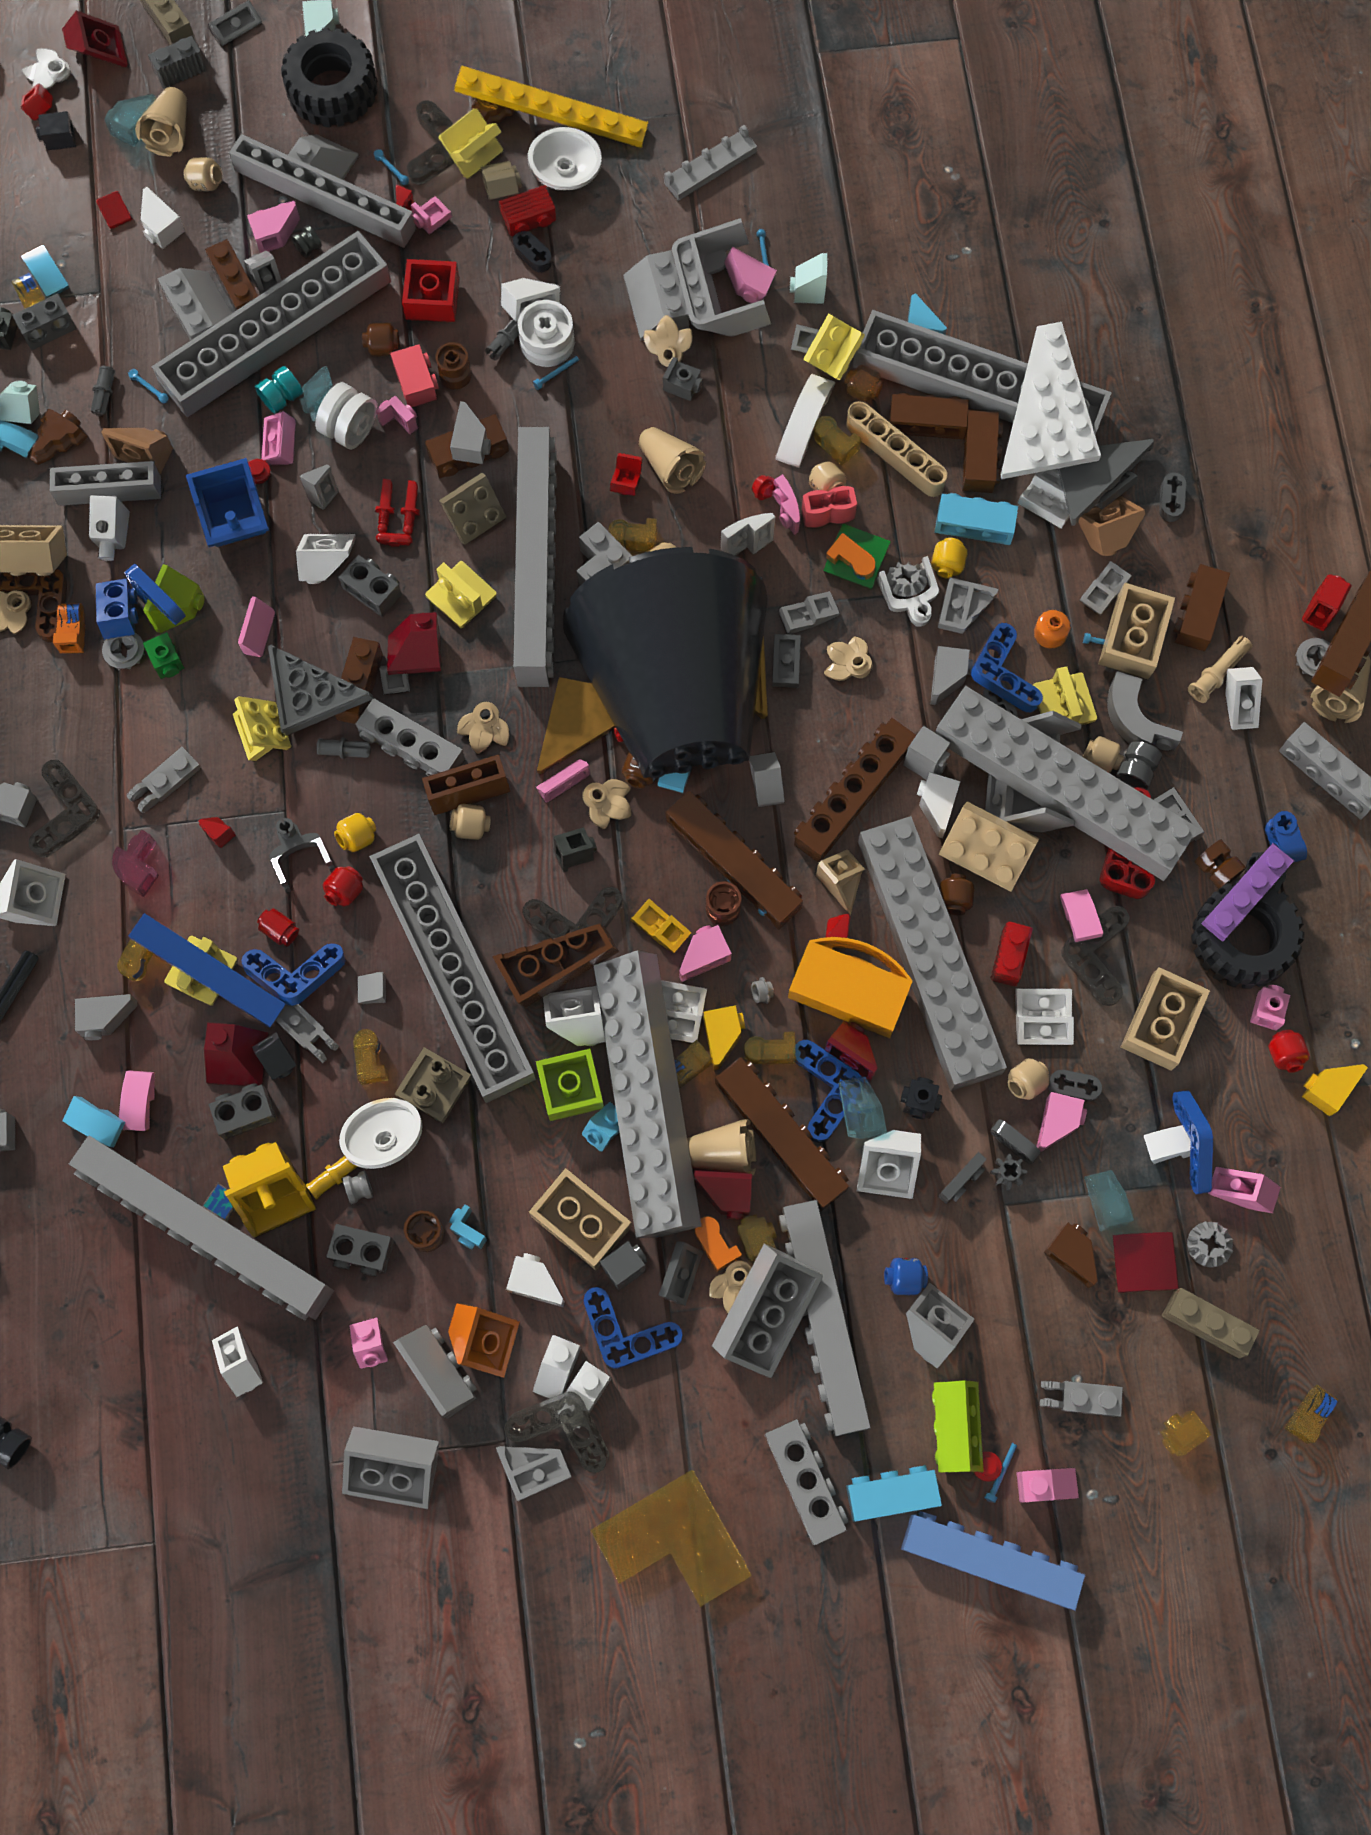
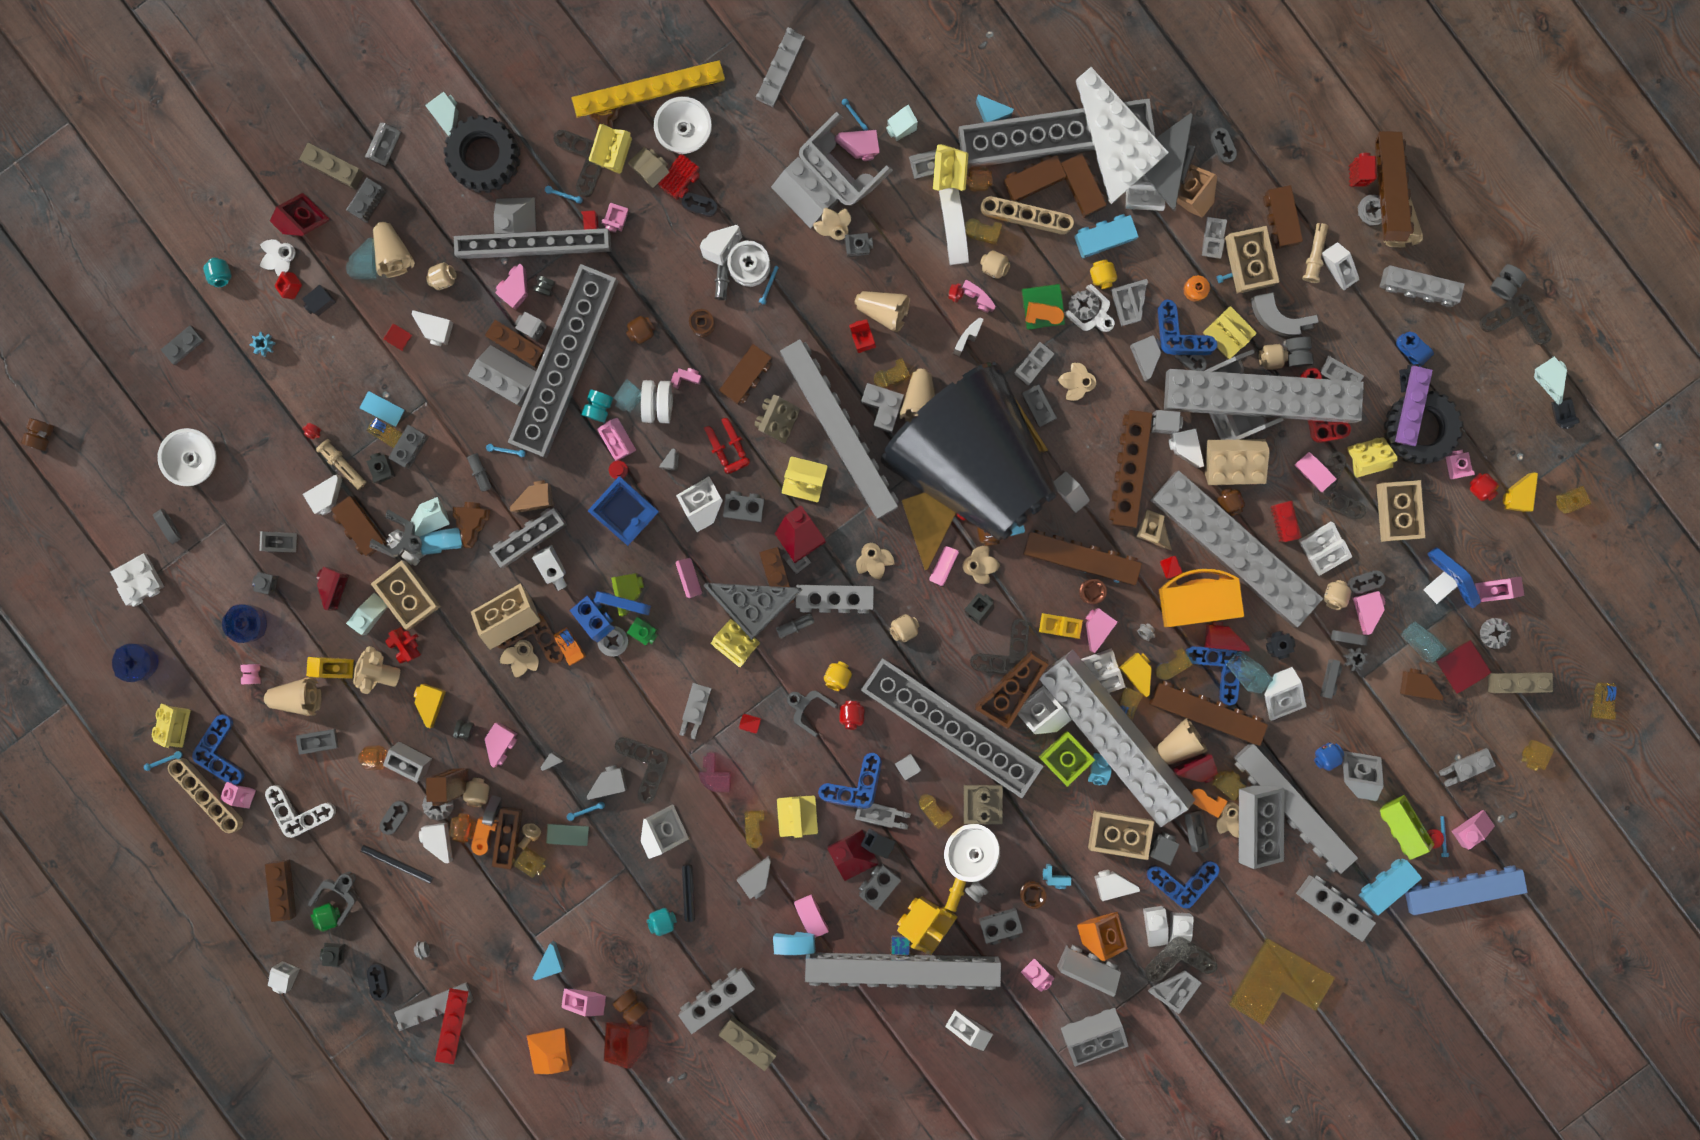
camera: 30 degrees left, 15 degrees up
blue tile [128,913,286,1028] -> none
red brick [257,908,300,947] -> none
coral brick [390,344,439,407] -> none
red brick [402,259,460,322] -> none
reddish brown brick [422,754,511,816] -> none
light grey slope [450,401,491,464] -> none
coral brick [801,486,857,528] -> none
reddish brown wheel [1194,839,1246,889] -> none
none -> light yellow bracket [1347,437,1397,478]

